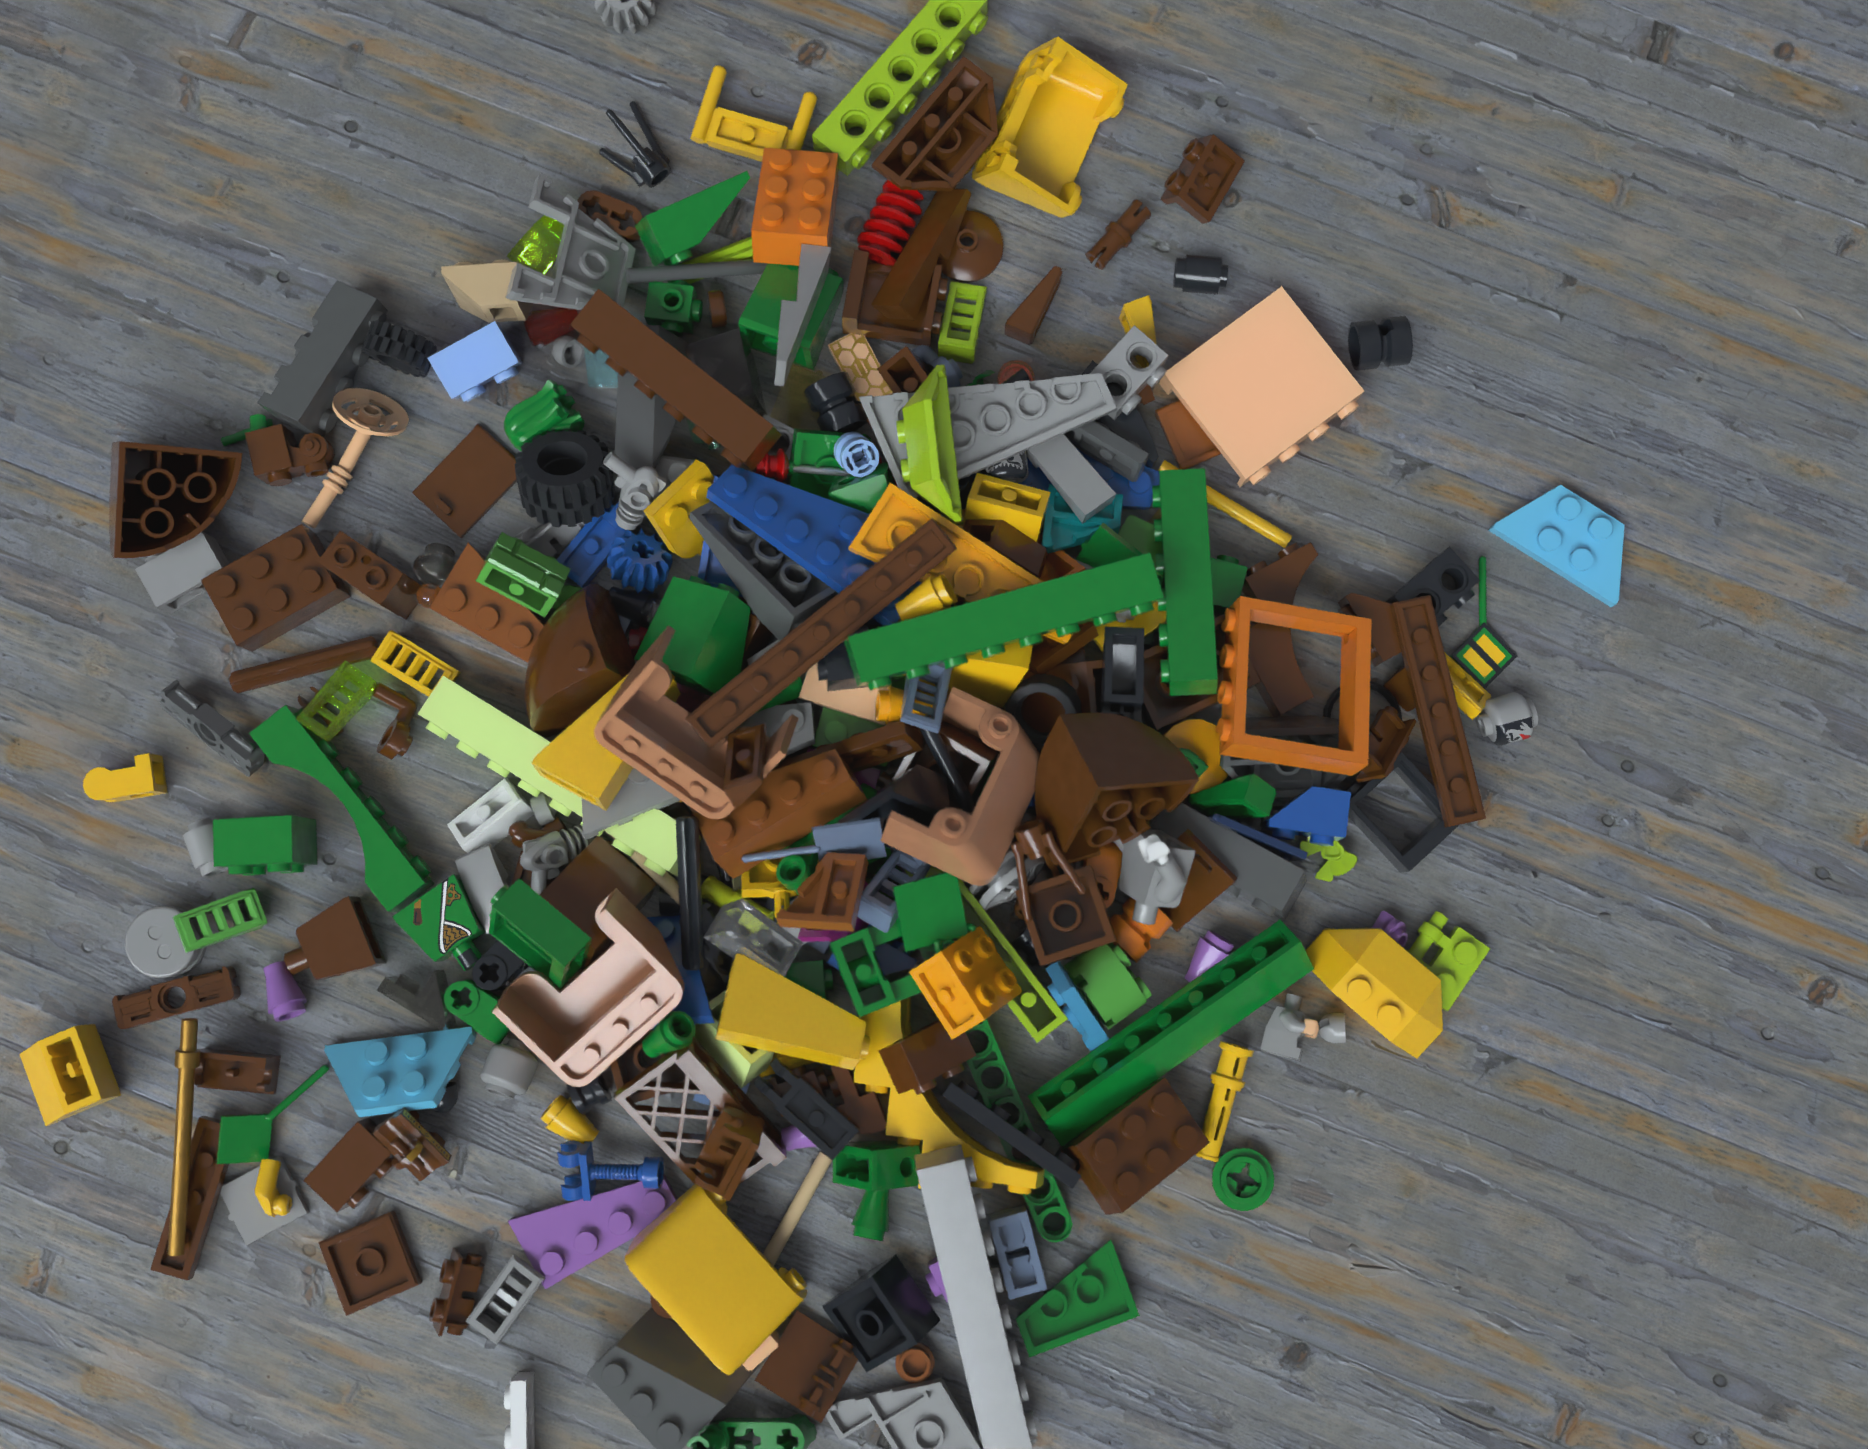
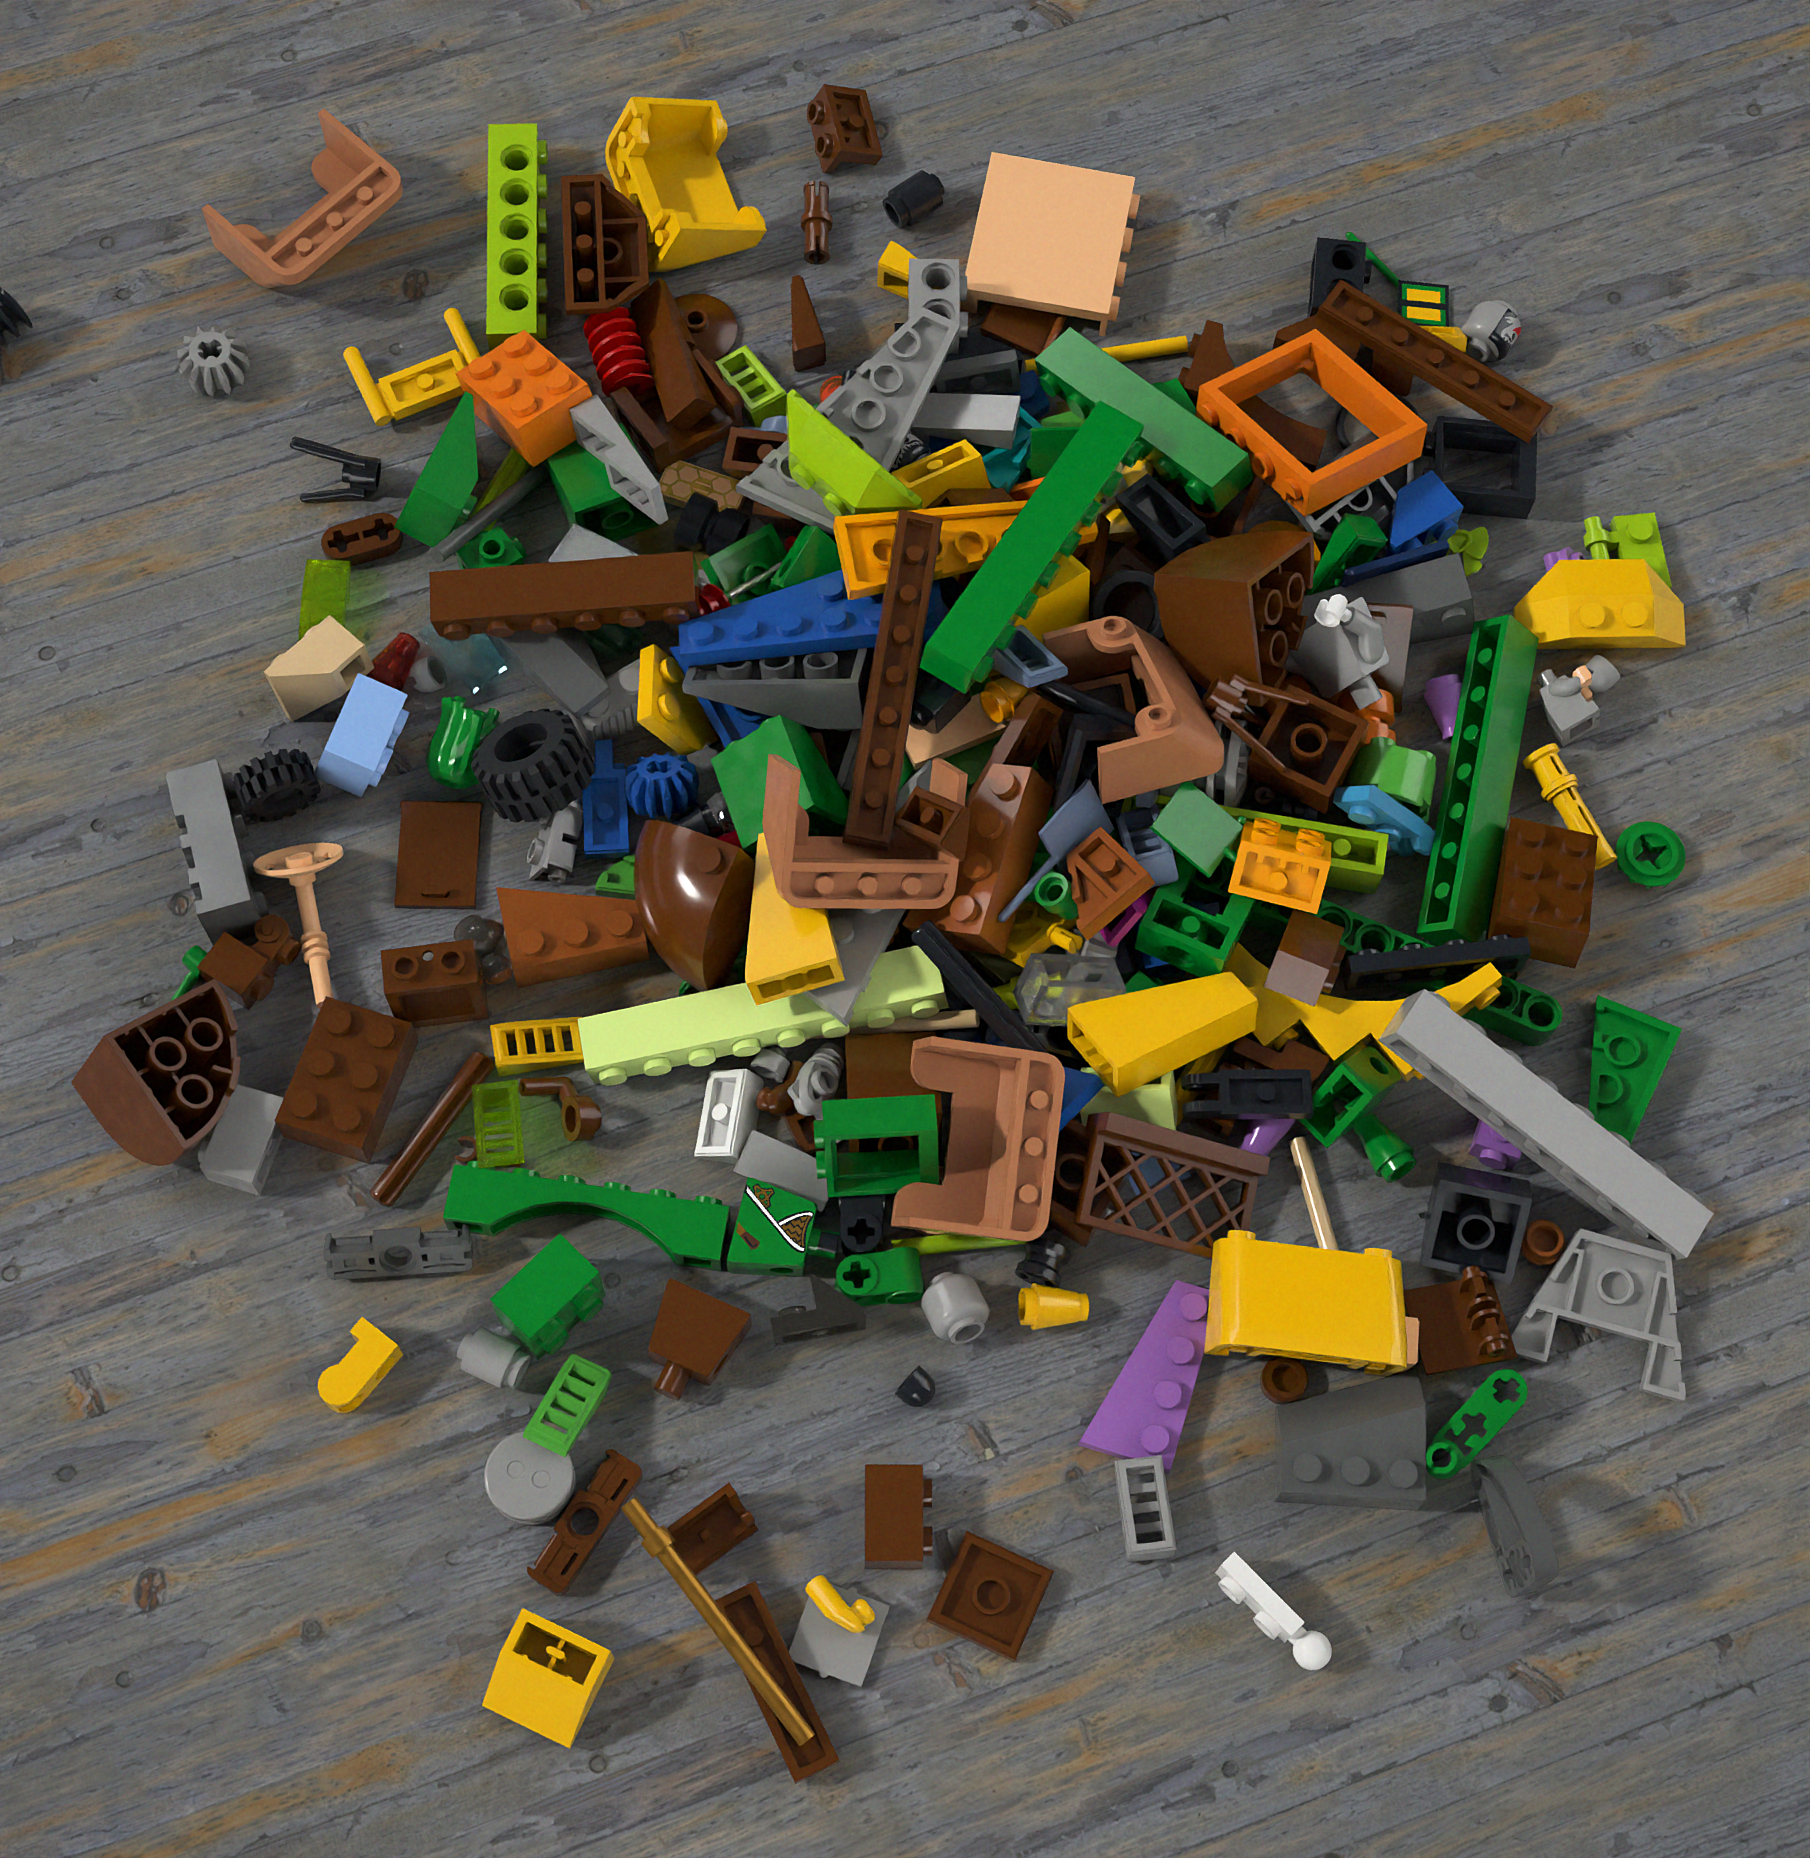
camera: 45 degrees left, 15 degrees down
green piece [216,1065,329,1164] -> none
medium lavender cone [263,961,307,1022] -> none
medium azure wing [324,1027,476,1117] -> none
reddish brown hips [372,1107,452,1182] -> none
reddish brown hinge [429,1248,485,1336] -> none
bright green brick [476,532,570,617] -> none
light grey wing [506,173,636,310] -> none
blue bar [557,1141,664,1201] -> none
light grey piece [603,452,667,530] -> none
green cone [642,1011,696,1058] -> none
reddish brown hinge [694,1104,765,1201] -> none
reddish brown tile [707,290,727,328] -> none
light blue wheel [833,432,879,477] -> none
yellow cone [895,574,957,621] -> none
sand blue brick [987,1204,1047,1300] -> none
black wheel [1348,316,1413,371] -> none
reddish brown hinge [1356,706,1417,782] -> none
medium azure wing [1488,485,1625,607] -> none

